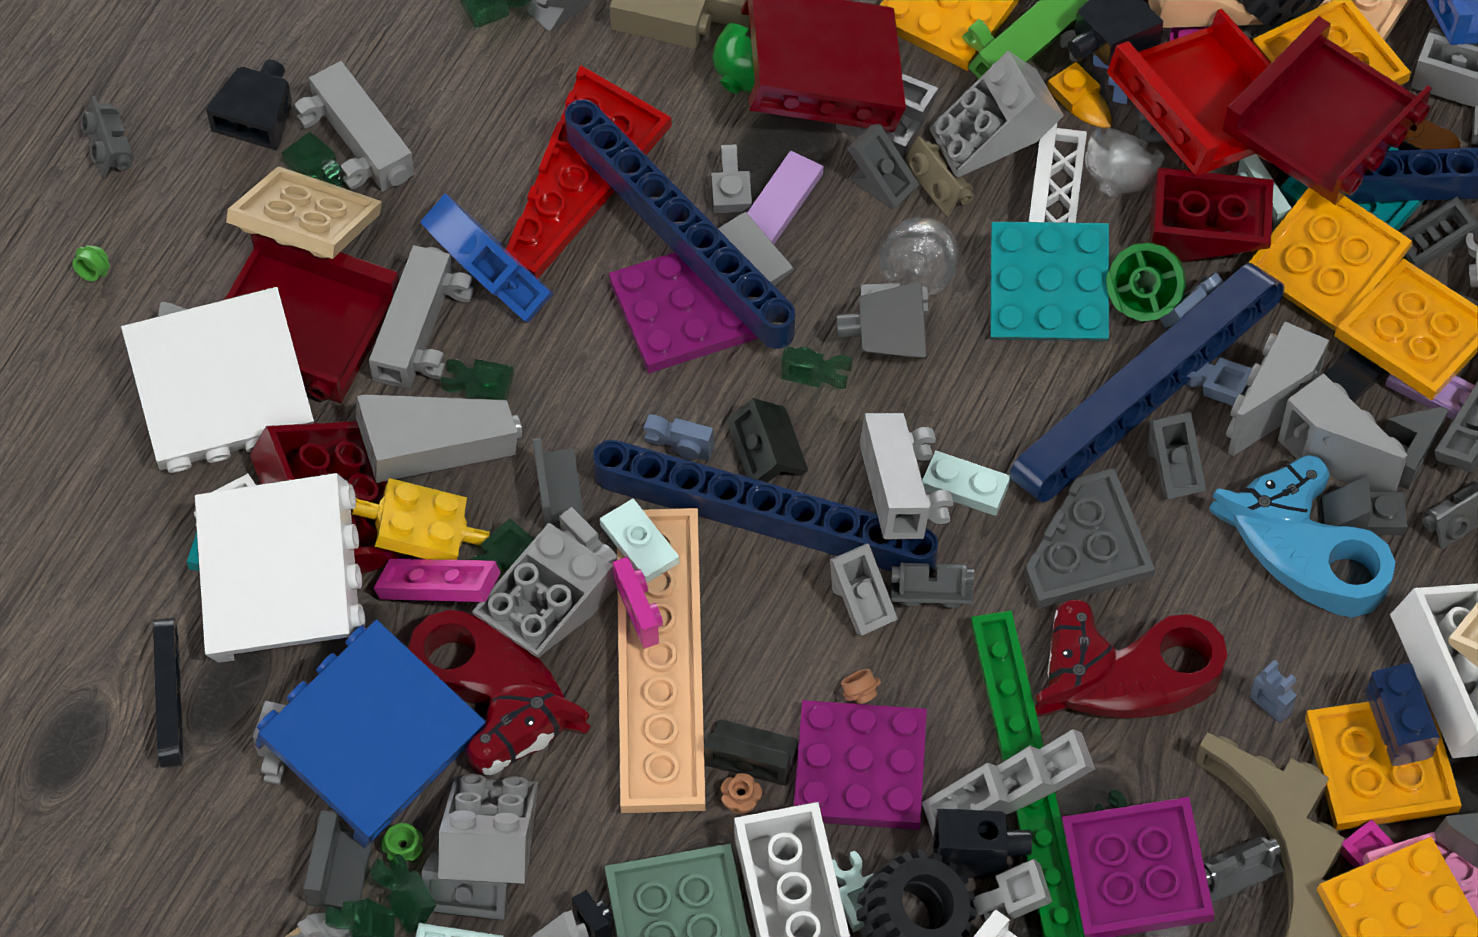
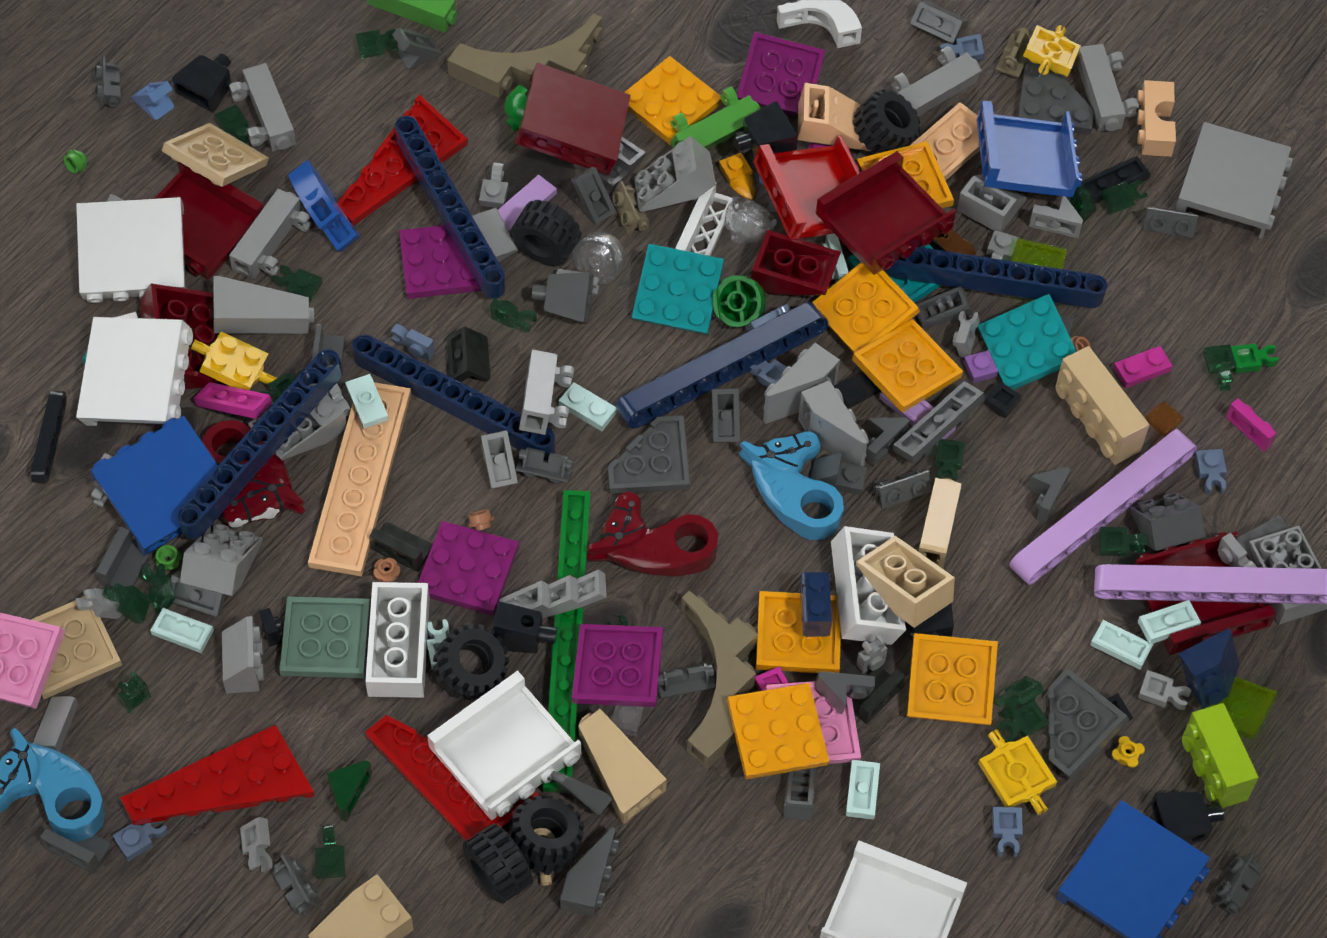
camera: 10 degrees right, 0 degrees up
dark pink plate [613,557,663,649] -> none
light grey plate [973,859,1052,921] -> none
sand blue plate [1250,660,1297,724] -> none
none -> medium blue slope [131,81,174,120]
none -> dark blue beam [177,349,343,539]
none -> black tyre [511,200,582,266]

